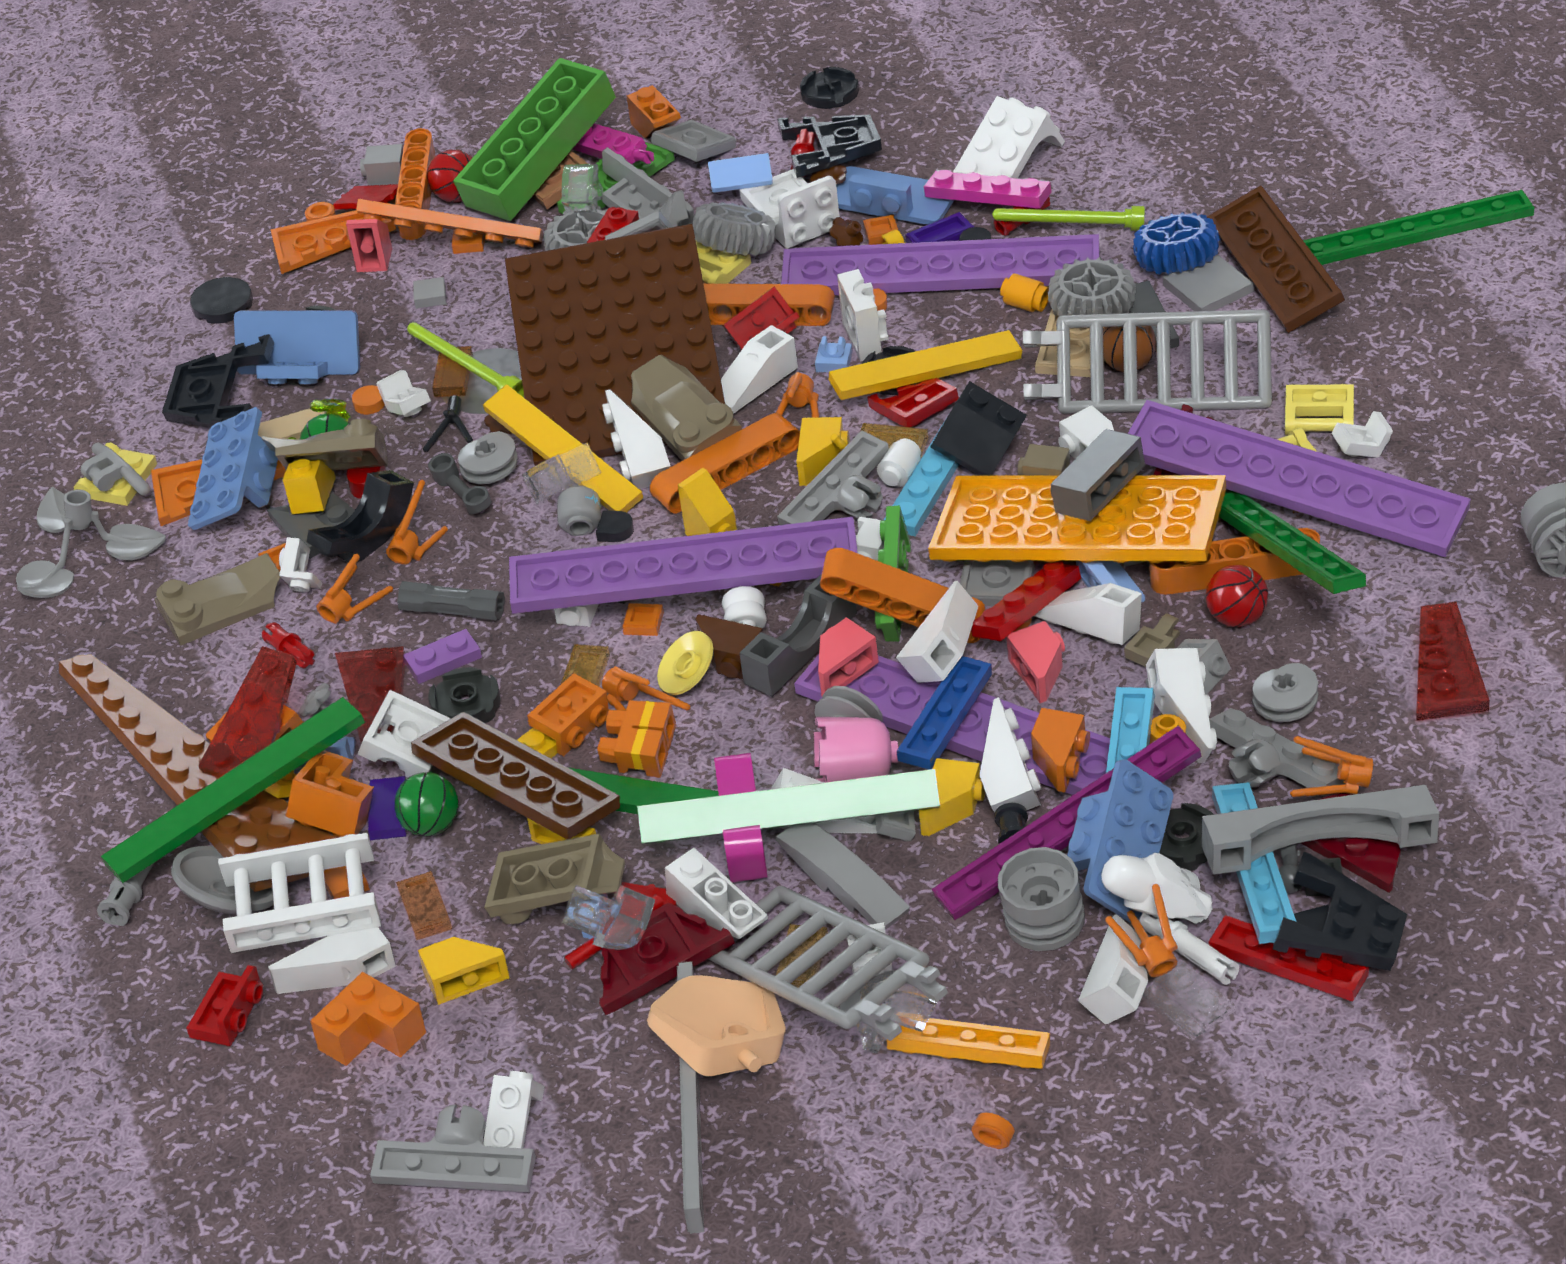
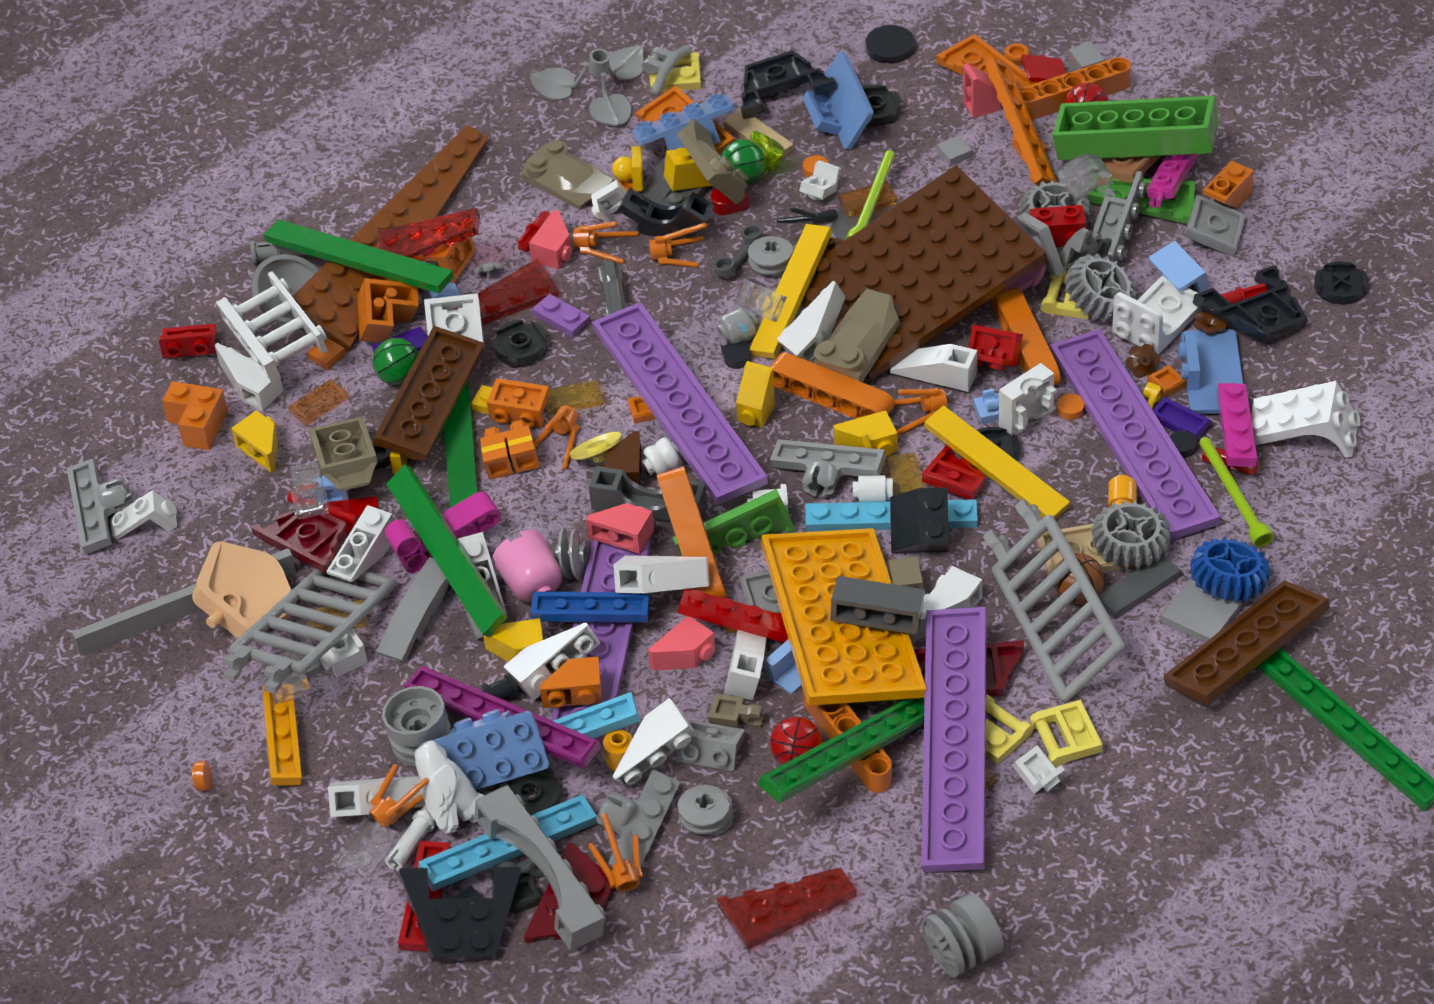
camera: 65 degrees right, 5 degrees up
none -> coral slope [529,209,572,270]
none -> yellow tile [612,146,643,191]

